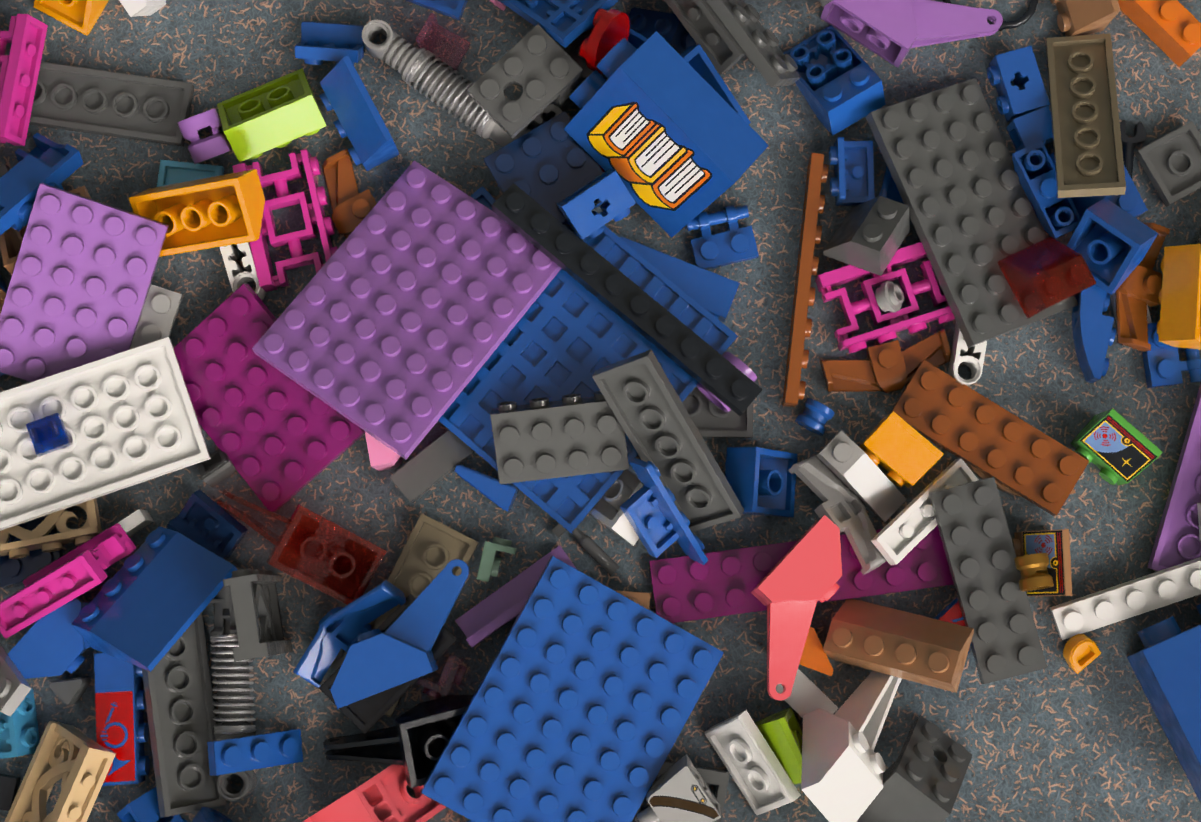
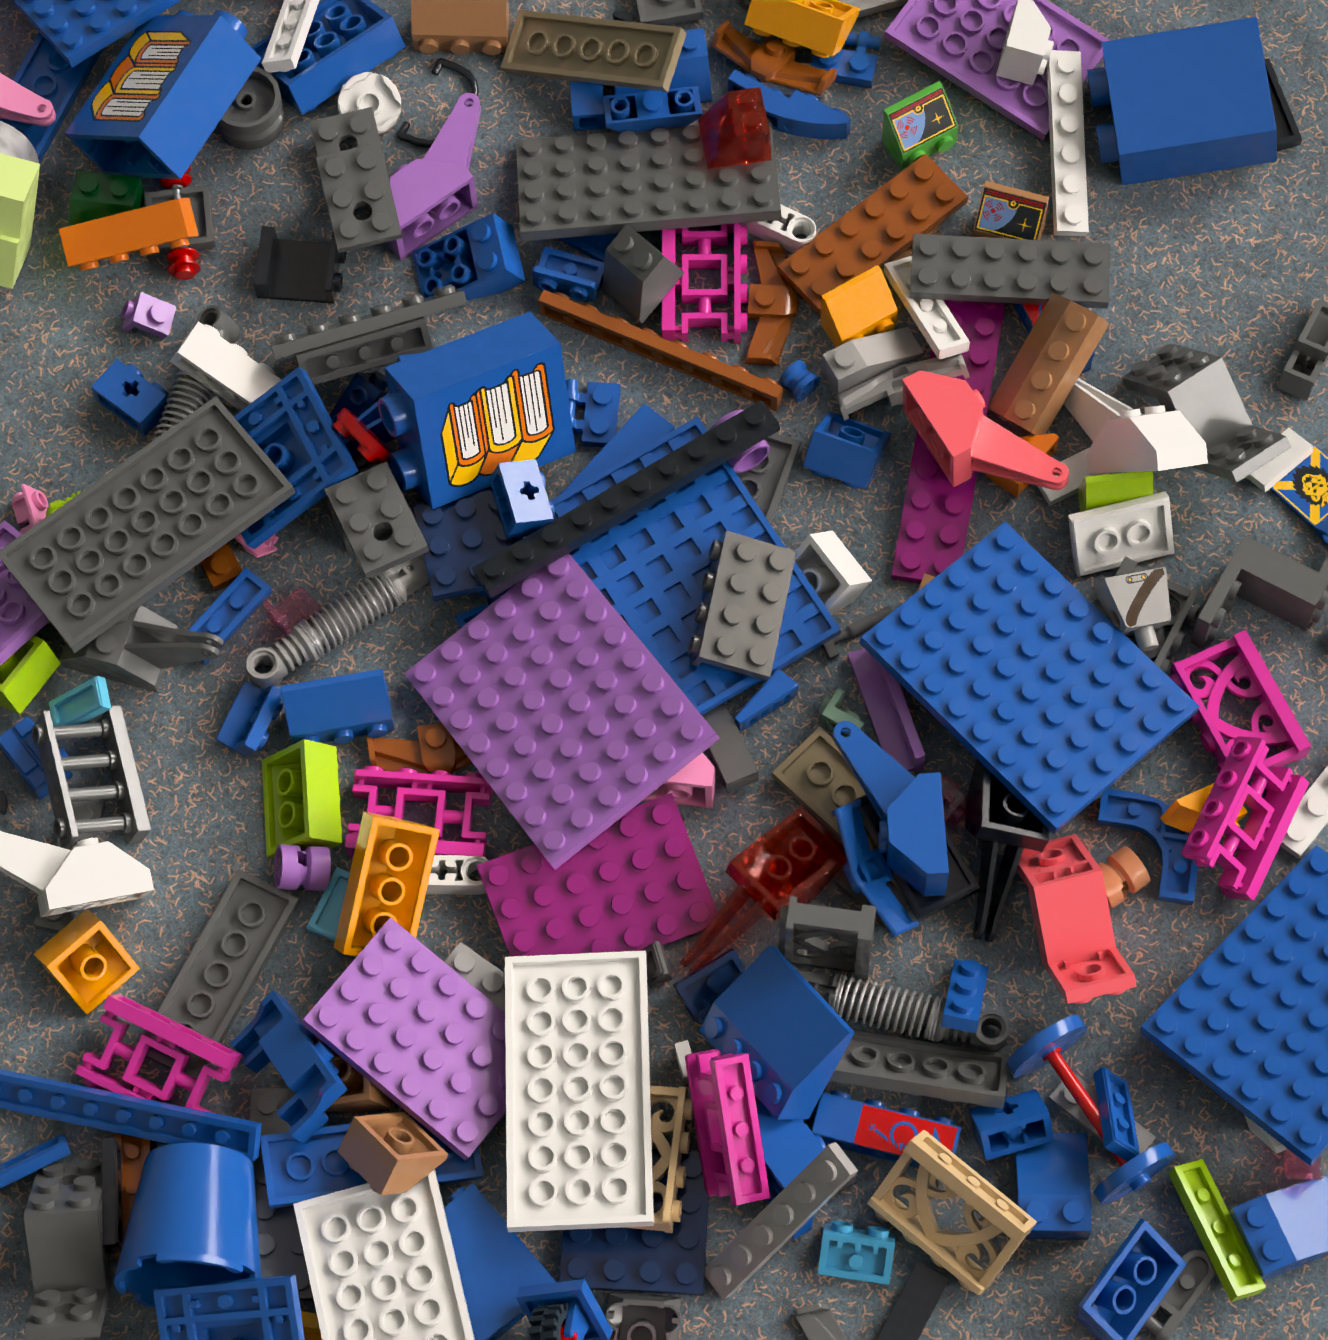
camera: 70 degrees left, 15 degrees down
clear blue tile [26,413,71,457] -> none
dark grey plate [592,350,744,532] -> none
blue bracket [620,457,709,565] -> none
light grey plate [875,281,904,313] -> none
blue brick [987,46,1050,123] -> none
pearl gold wheel [1014,553,1054,591] -> none
blue slope [1060,197,1158,295] -> none
light orange tile [1063,634,1101,674] -> none

